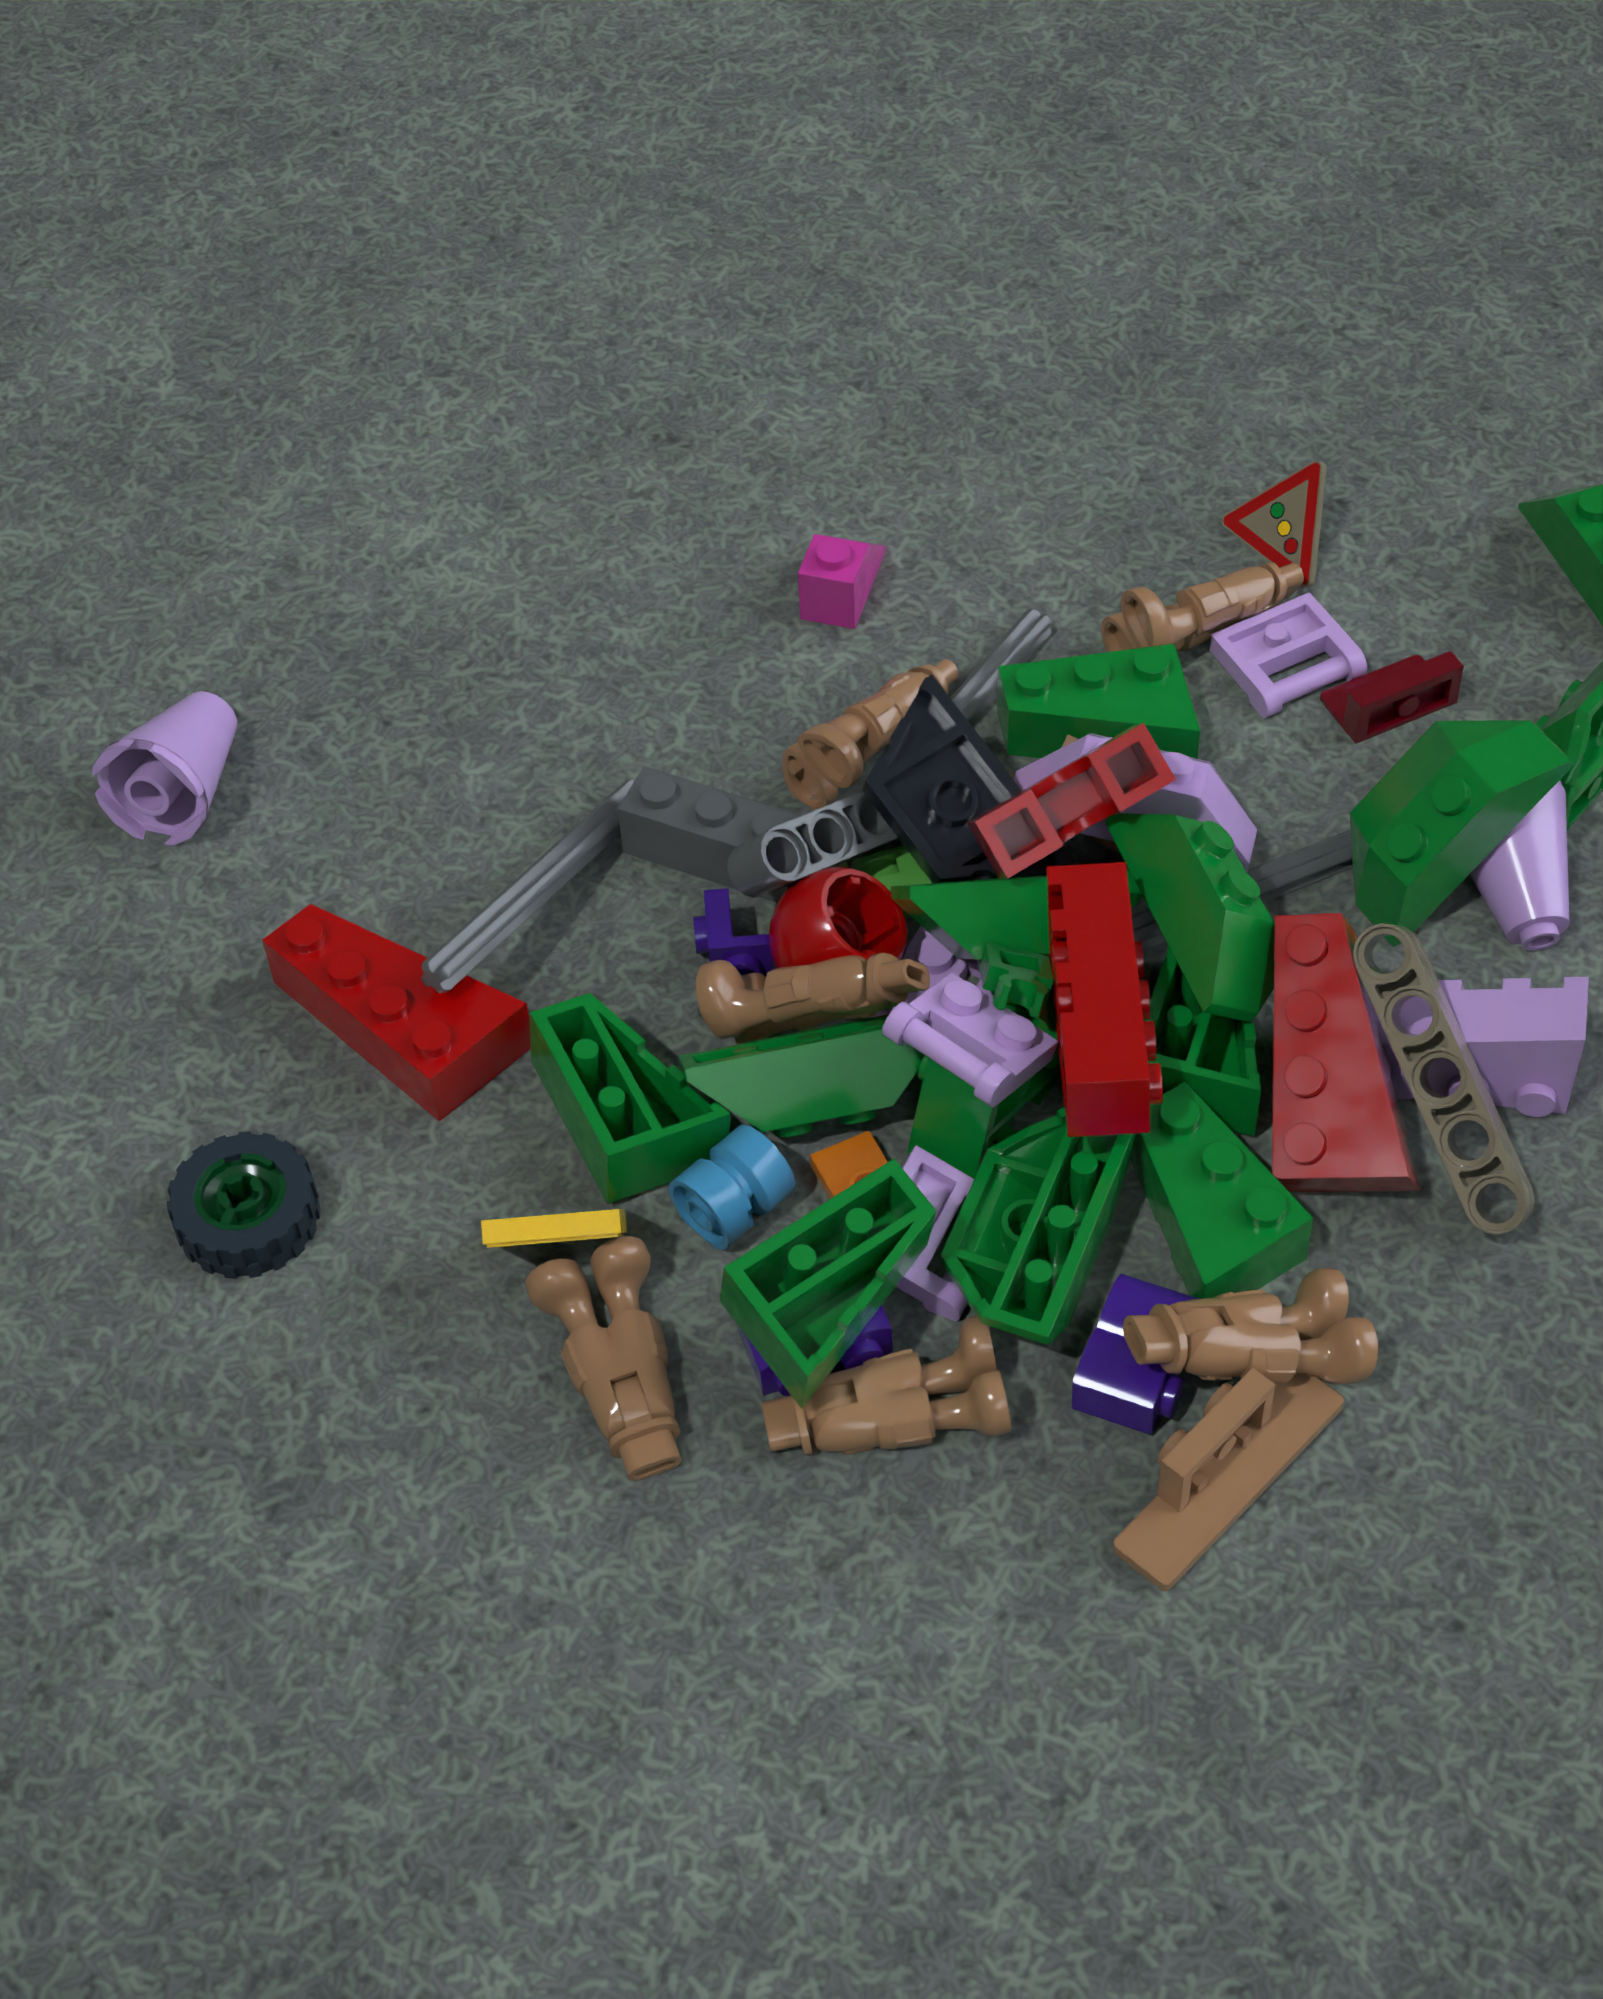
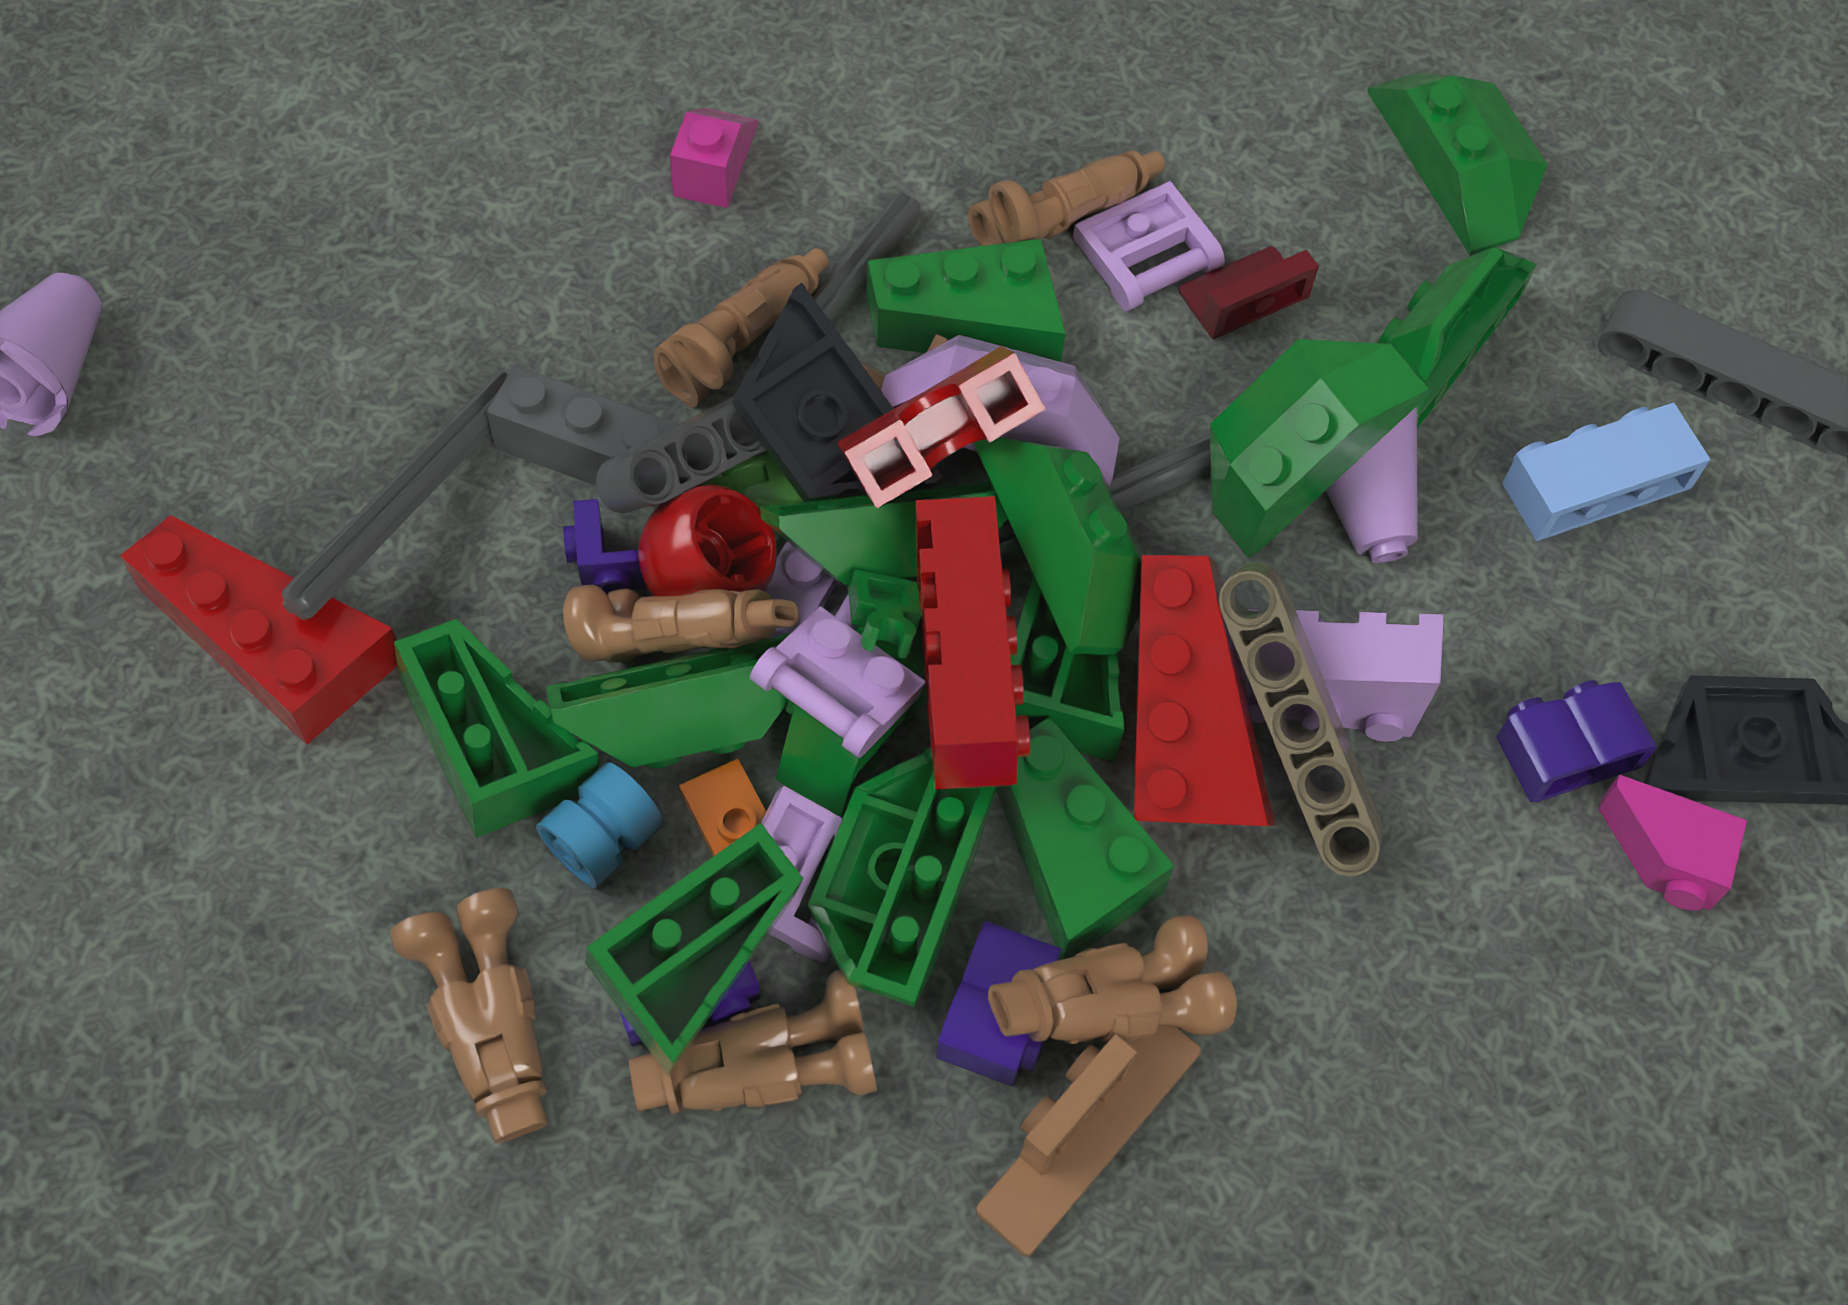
camera: 10 degrees left, 10 degrees up
black wheel [166,1131,321,1279] -> none
yellow tile [481,1209,627,1248] -> none
piece [1222,460,1327,587] -> none

